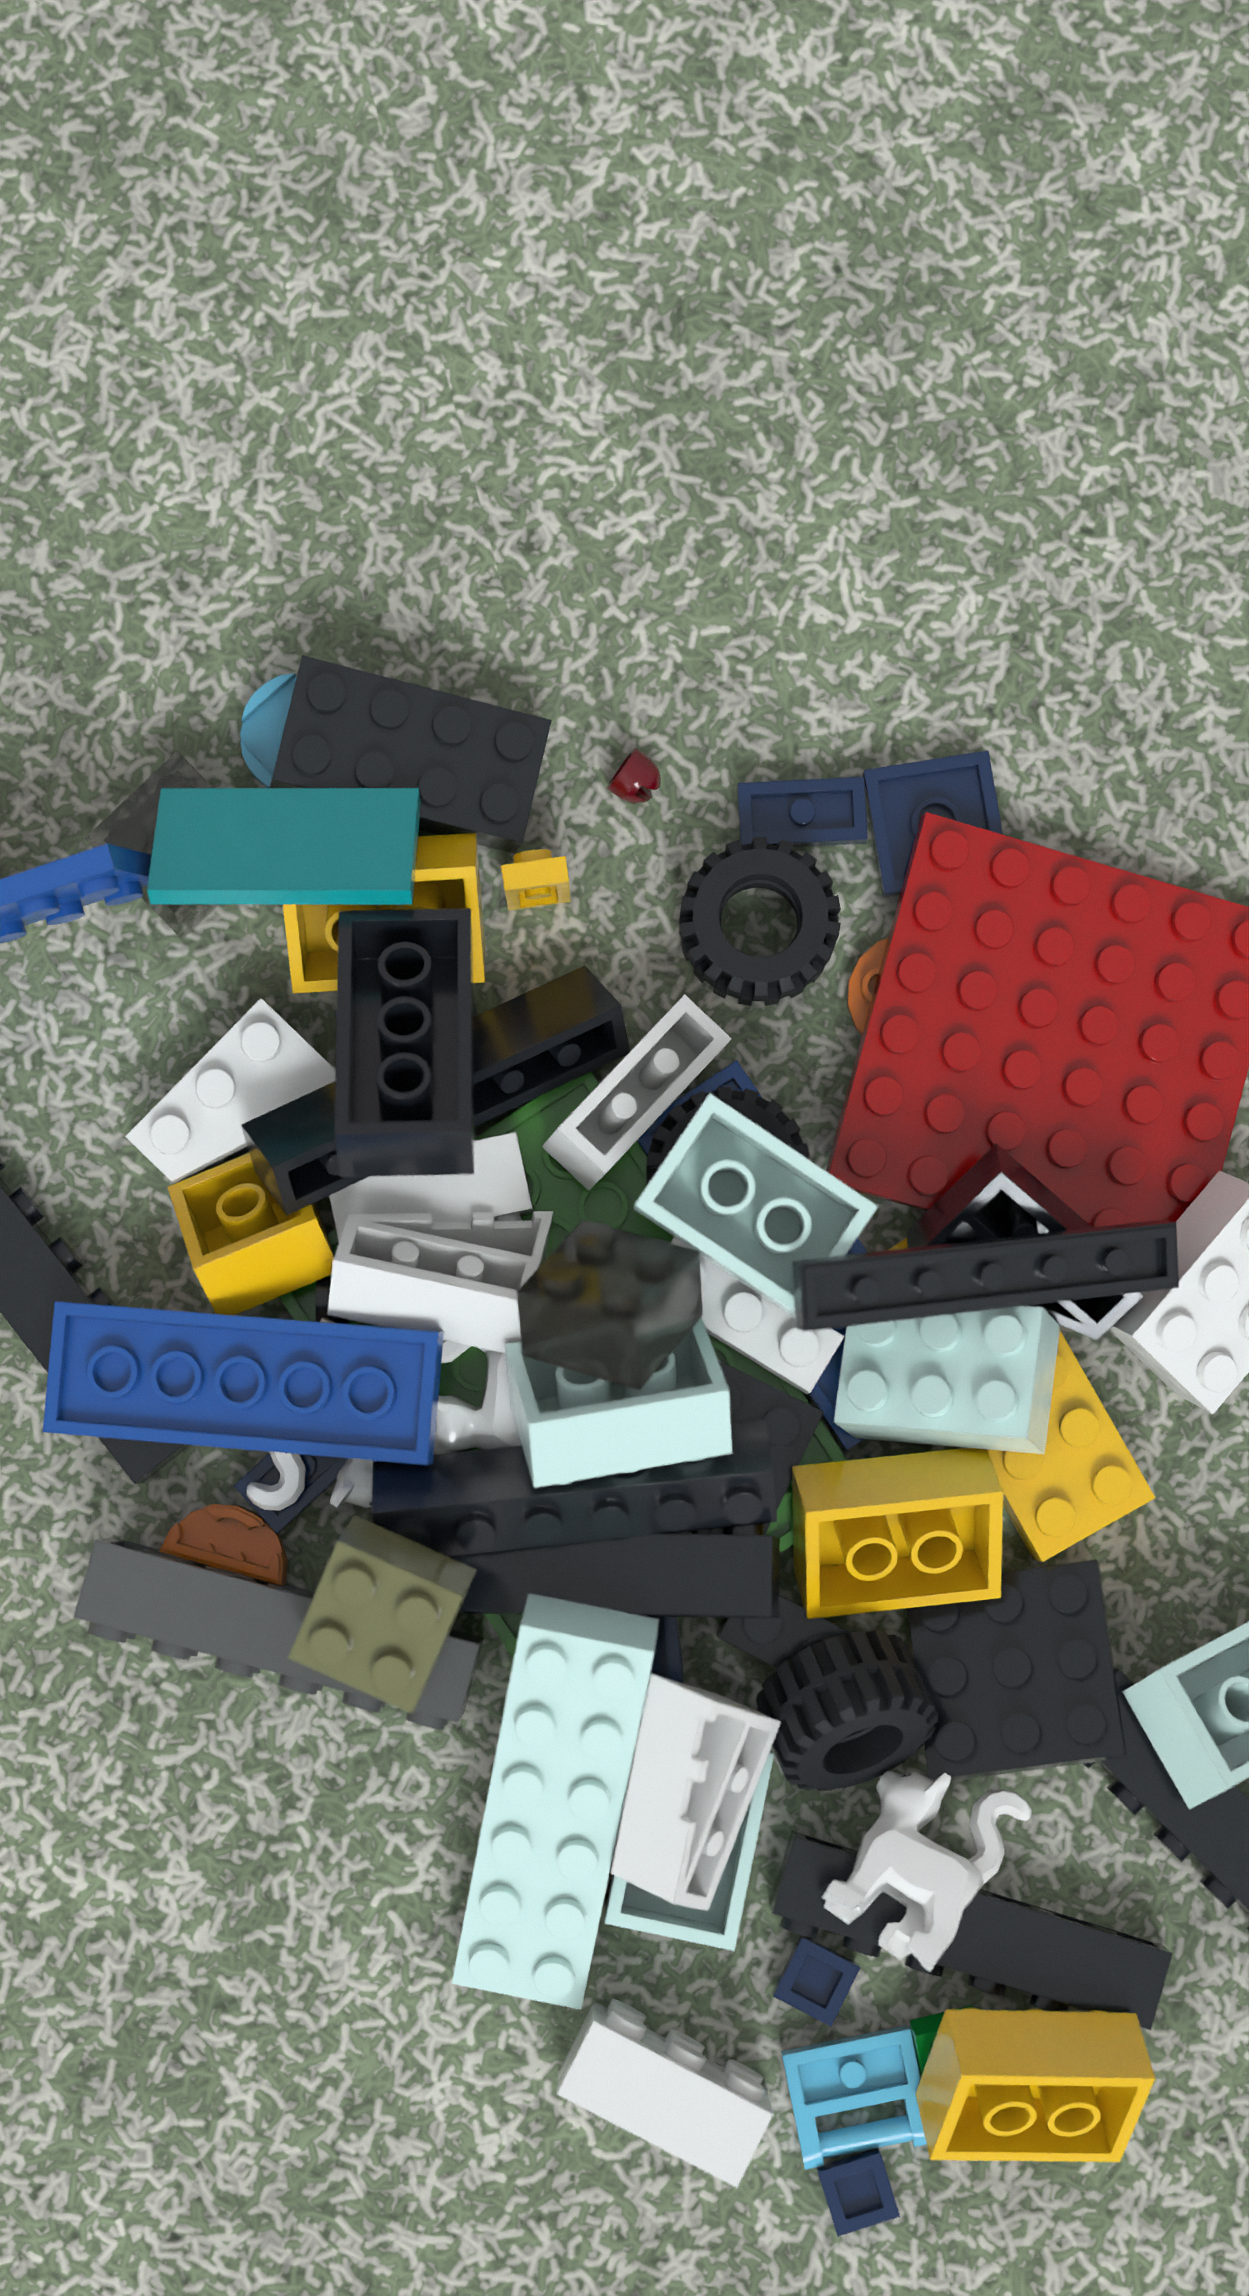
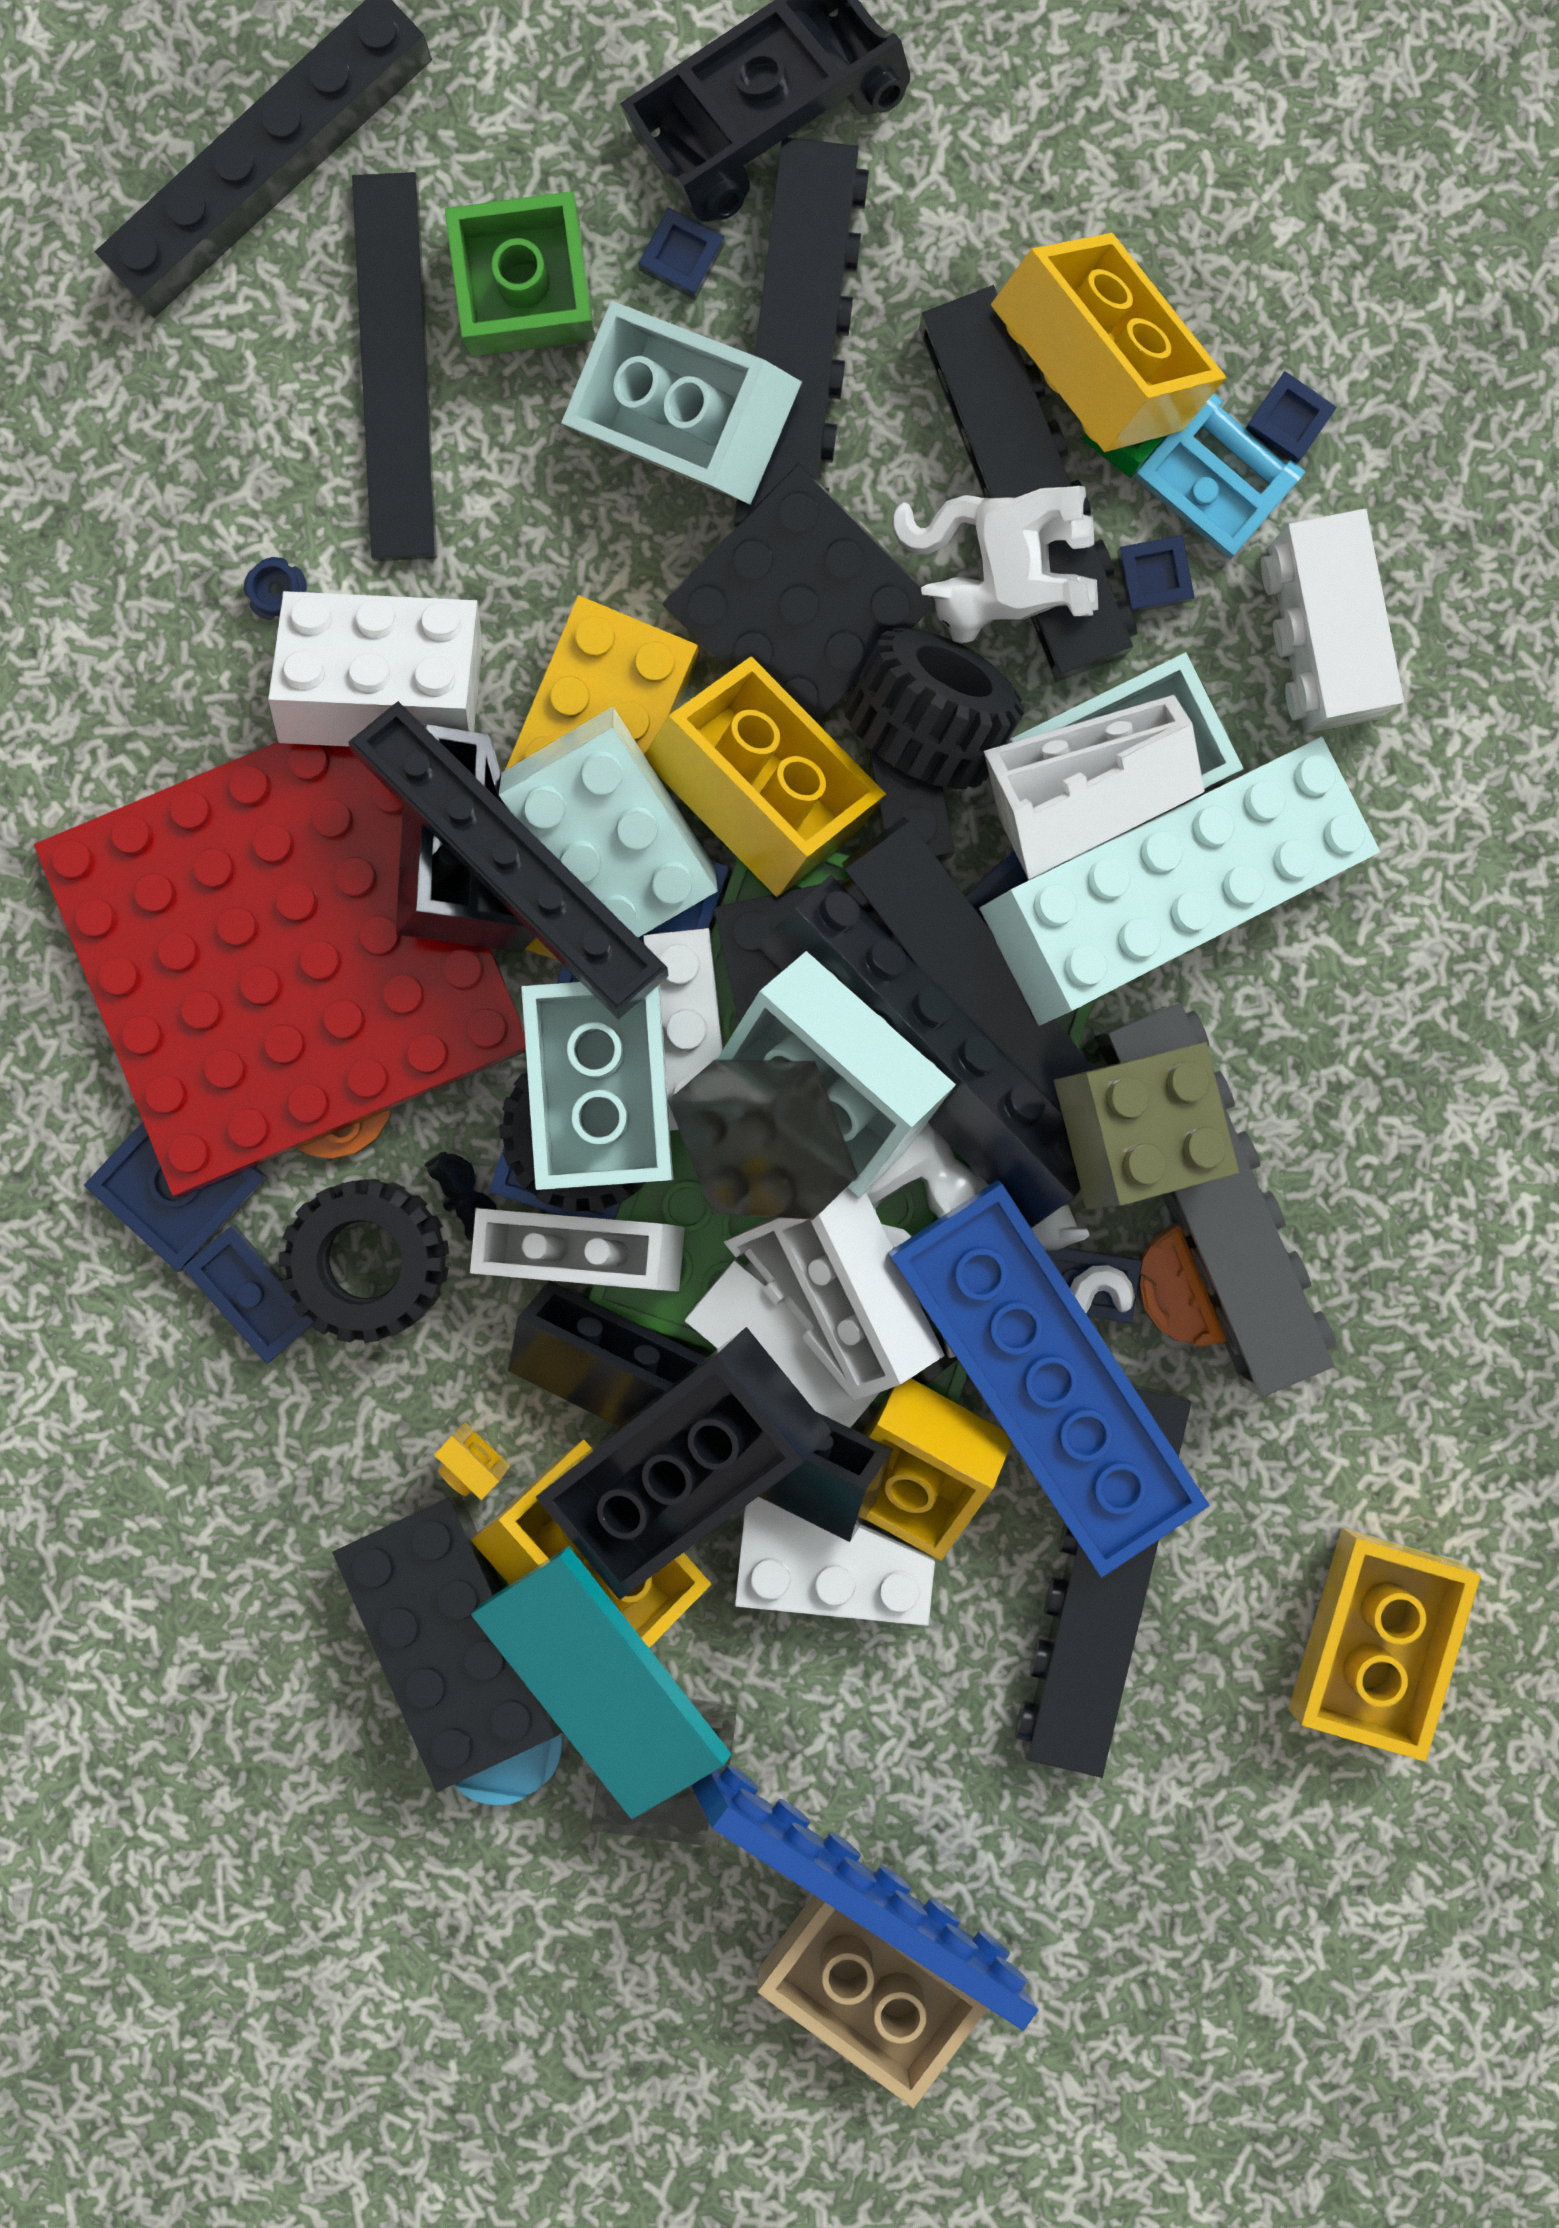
camera: 125 degrees left, 5 degrees up
dark red hinge [606,747,661,804] -> none
none -> black piece [424,1151,497,1244]

